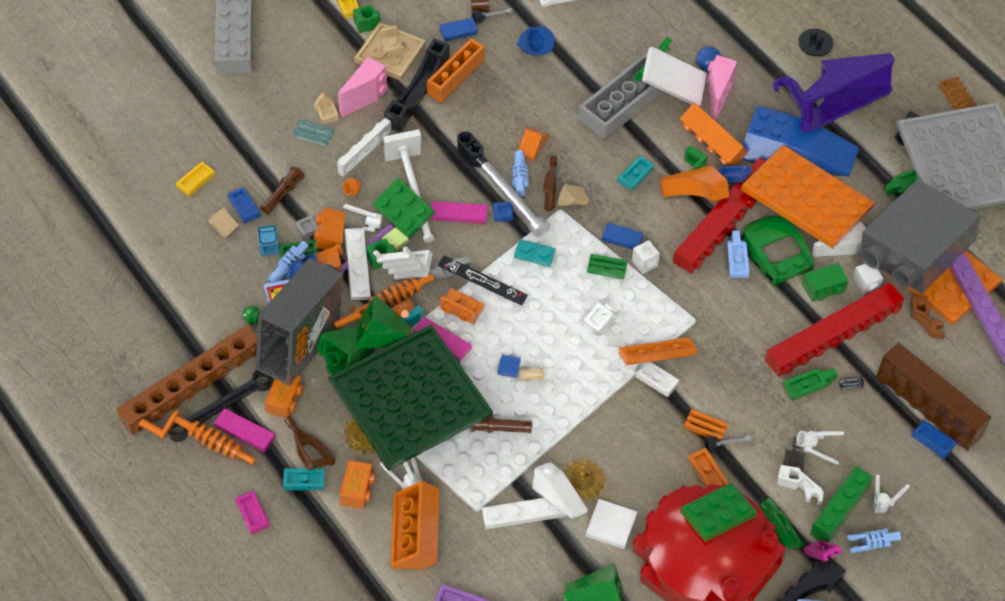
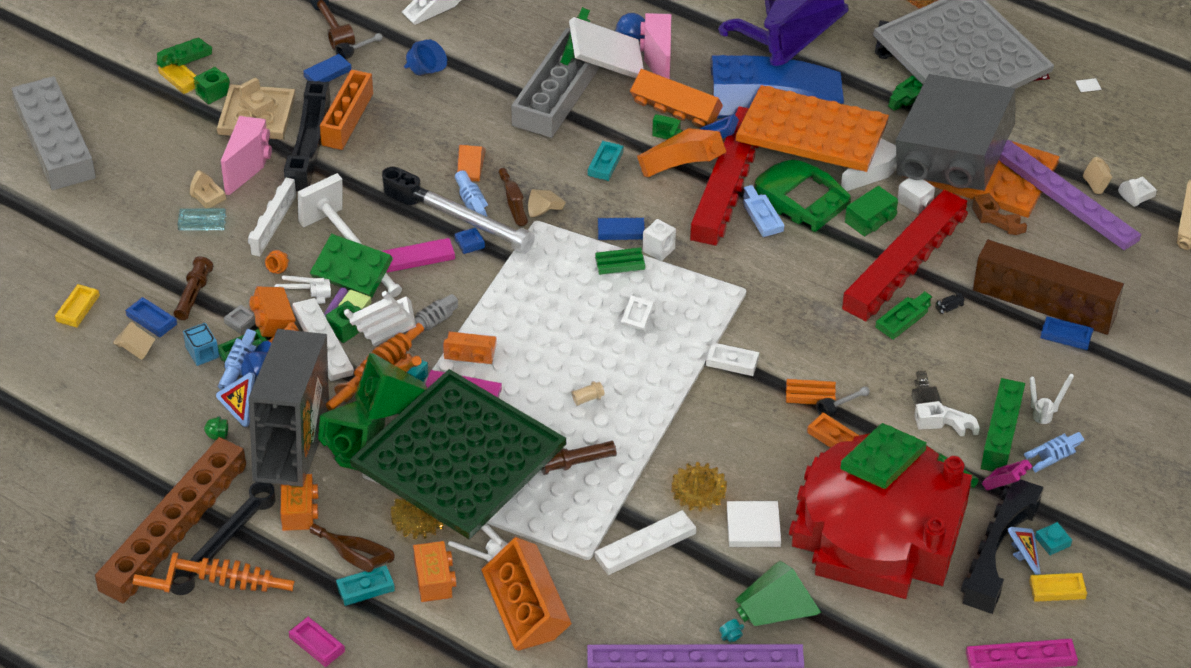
camera: 20 degrees left, 10 degrees down
dark pink tile [213,408,275,452] -> none
black sticker [437,255,528,306] -> none
blue tile [497,355,521,378] -> none
teal plate [514,239,556,267] -> none
white slope [532,462,588,519] -> none
orange plate [618,337,697,365] -> none
white plant [797,431,844,465] -> none

